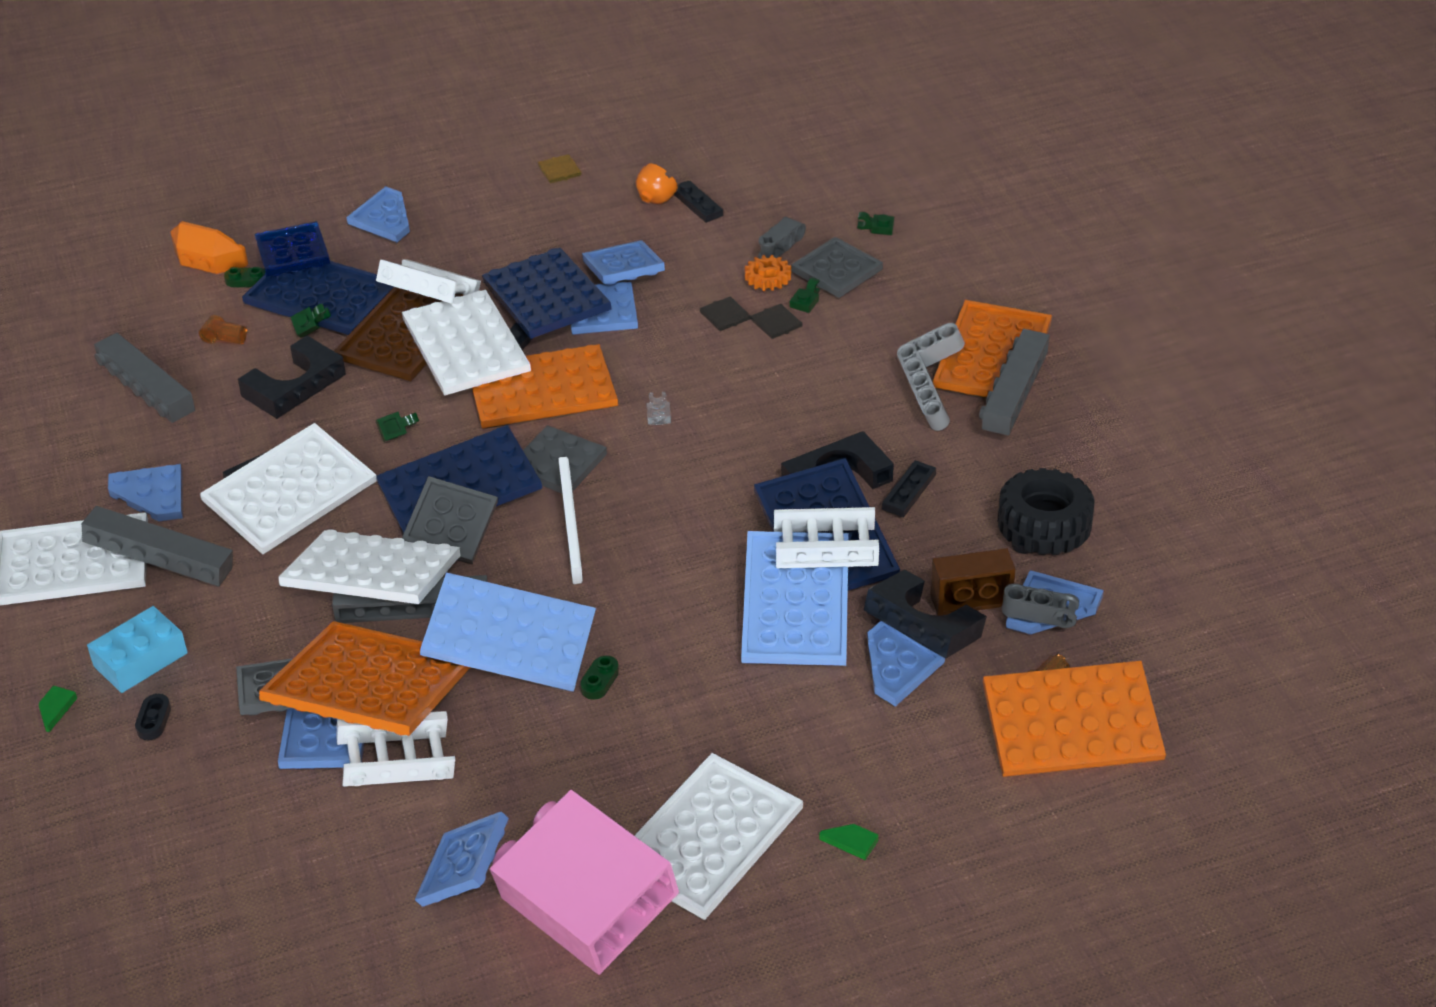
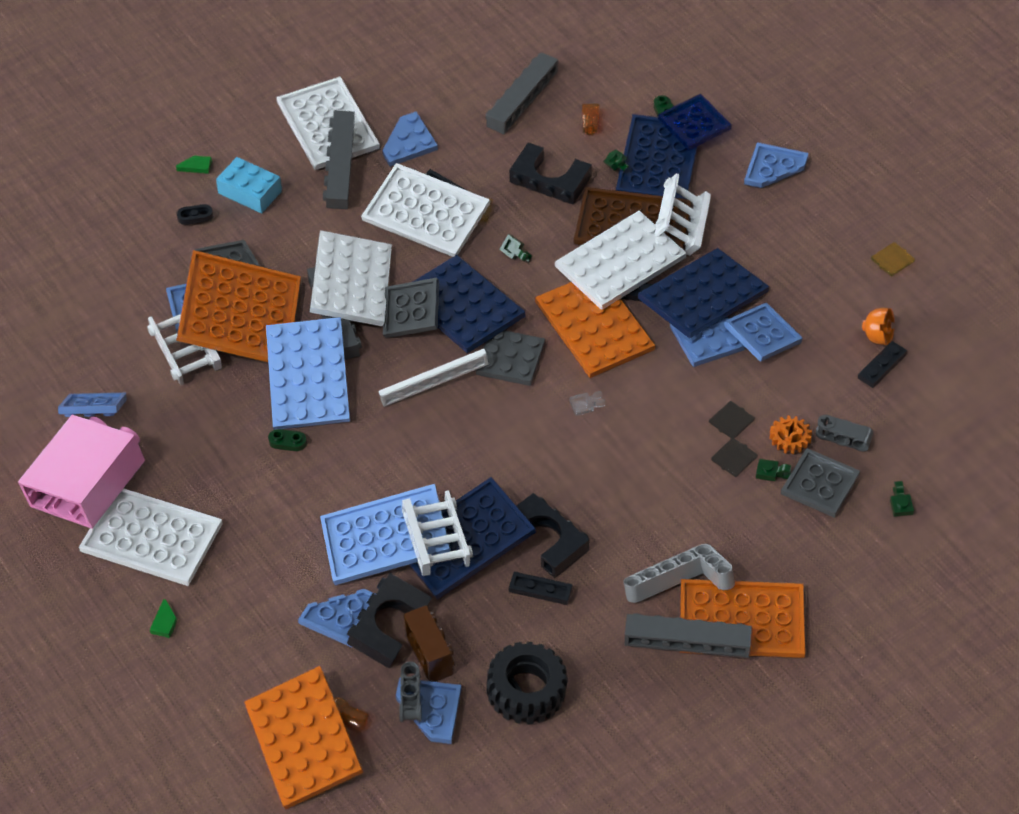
camera: 75 degrees right, 10 degrees up
orange wedge [170,221,248,274] -> none

